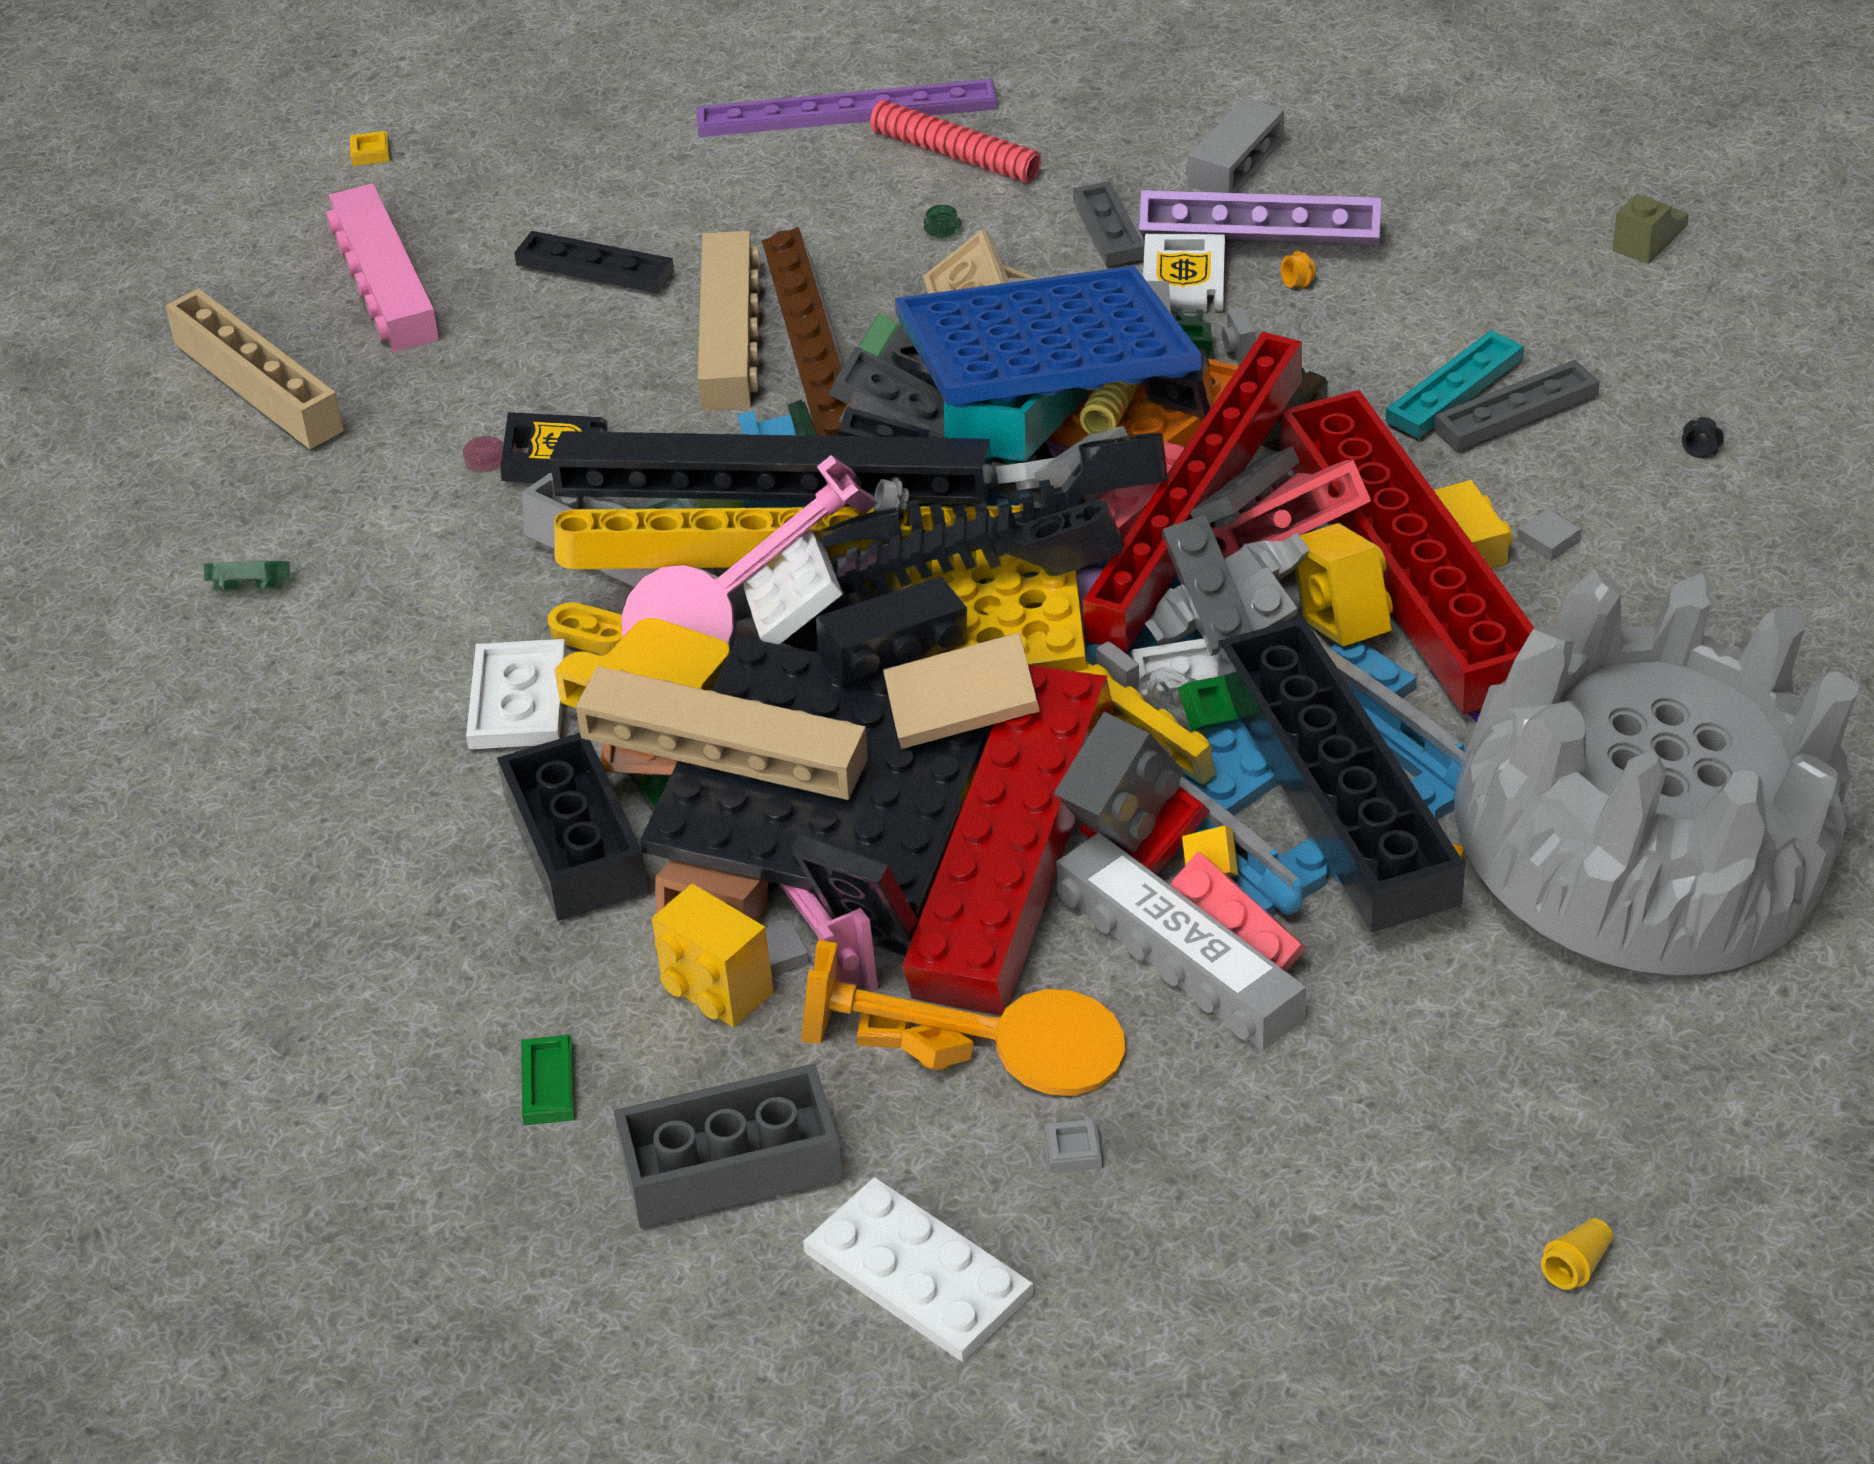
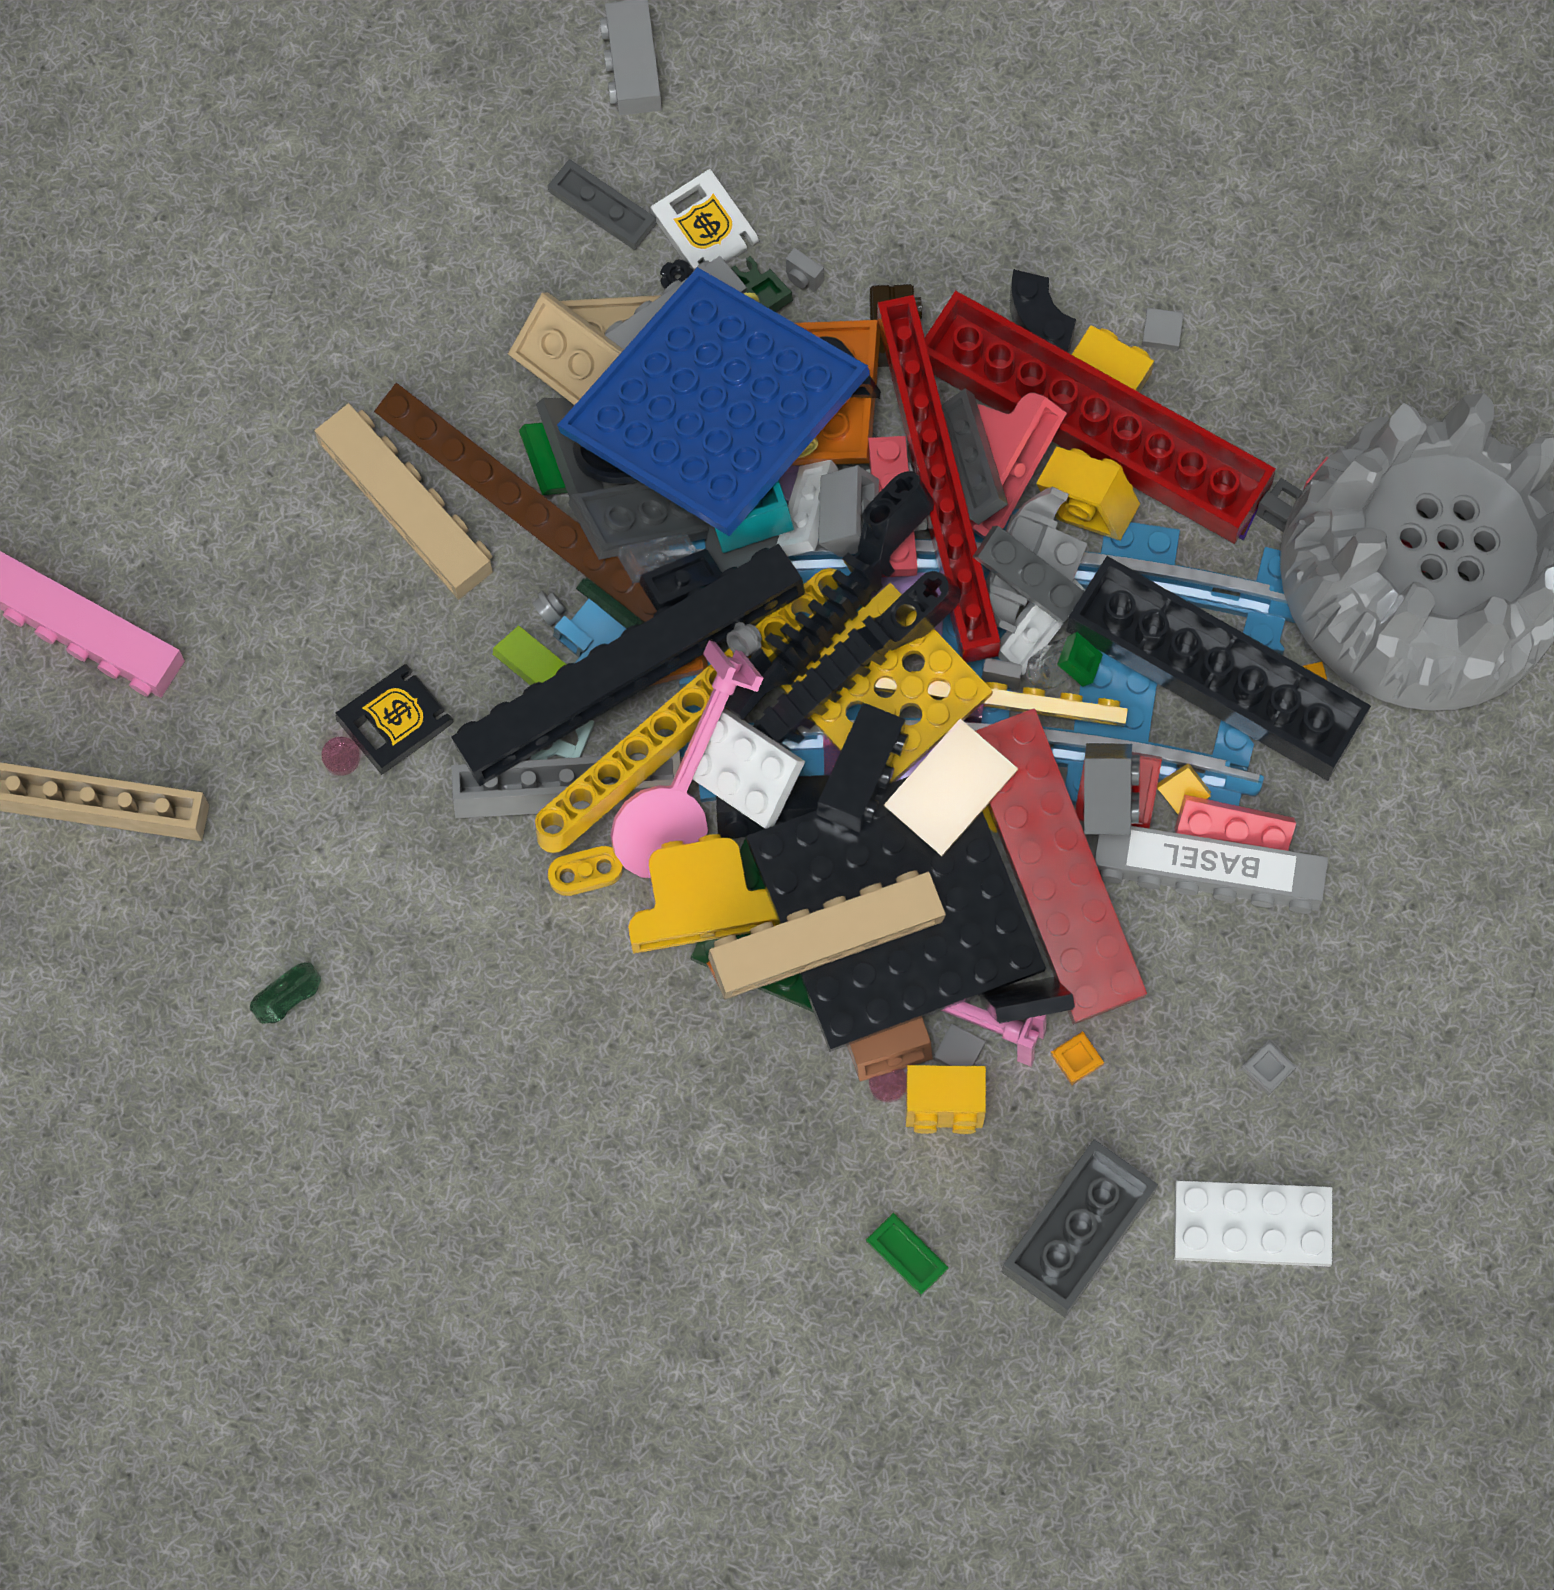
camera: 40 degrees left, 30 degrees up
white plate [466,639,567,749] -> none
black brick [497,733,649,921] -> none
black plate [514,231,674,293] -> none
medium lavender tile [696,79,997,137] -> none
light orange piece [801,939,1125,1096] -> none
coral piece [870,99,1041,184] -> none
light orange plate [900,1025,974,1070] -> none
clear green plate [923,205,962,238] -> none
lavender brick [1139,190,1382,245] -> none
light orange plate [1280,251,1316,289] -> none
teal plate [1385,330,1524,439] -> none
dark grey plate [1434,360,1600,451] -> none
black plate [1682,417,1724,458] -> none
none -> black brick [1010,269,1076,353]

